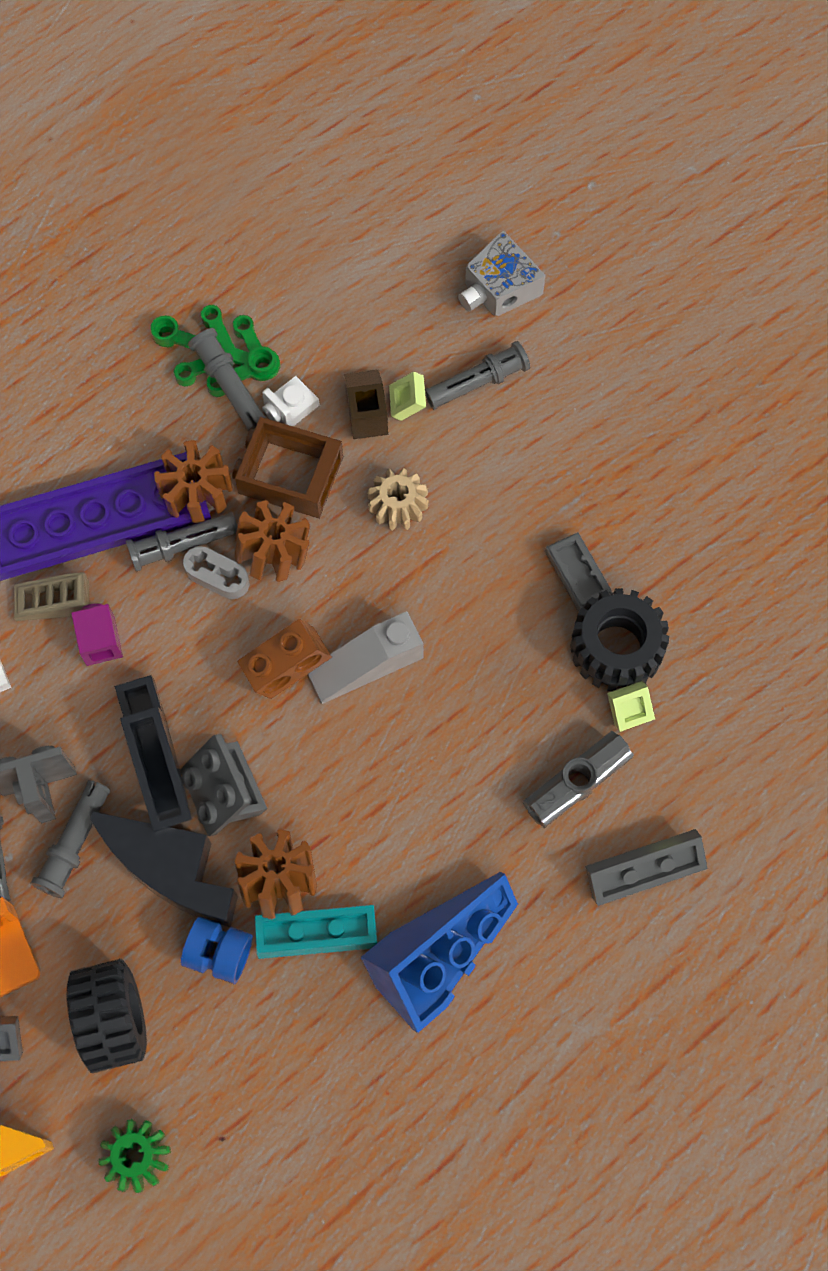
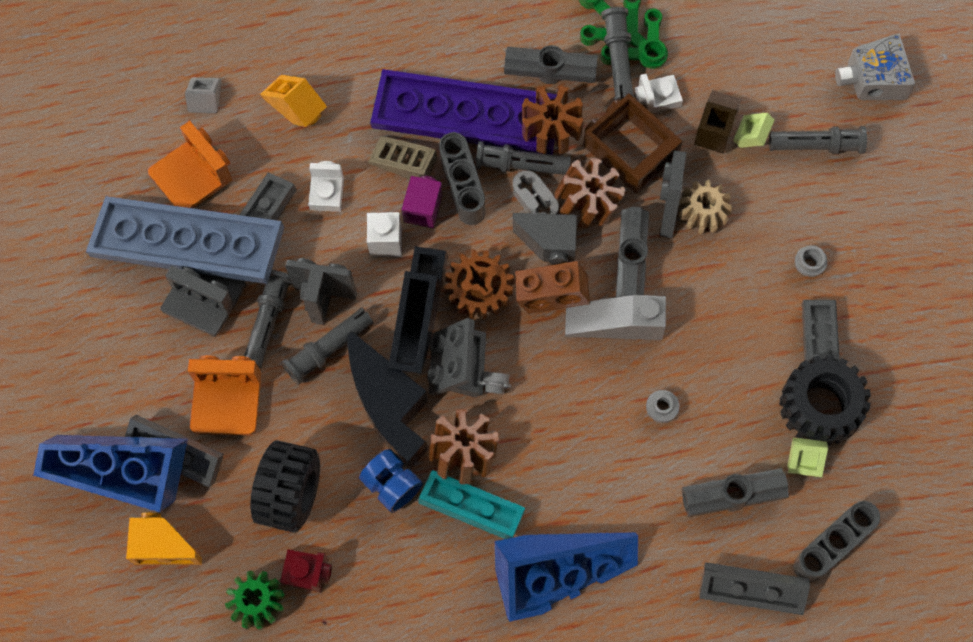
camera: 30 degrees right, 0 degrees up
none -> dark red bracket [280,549,332,593]
none -> white brick [367,212,402,257]
none -> dark grey beam [439,132,486,225]
none -> dark orange gear [444,250,514,319]
none -> light grey plate [479,372,512,394]
none -> dark grey piece [504,45,598,84]
none -> dark grey slope [513,213,577,265]
none -> dark grey piece [615,207,649,297]
none -> light grey plate [646,390,680,423]
none -> dark grey wing [660,151,686,238]
none -> dark grey beam [793,501,880,582]
none -> light grey plate [794,246,827,277]

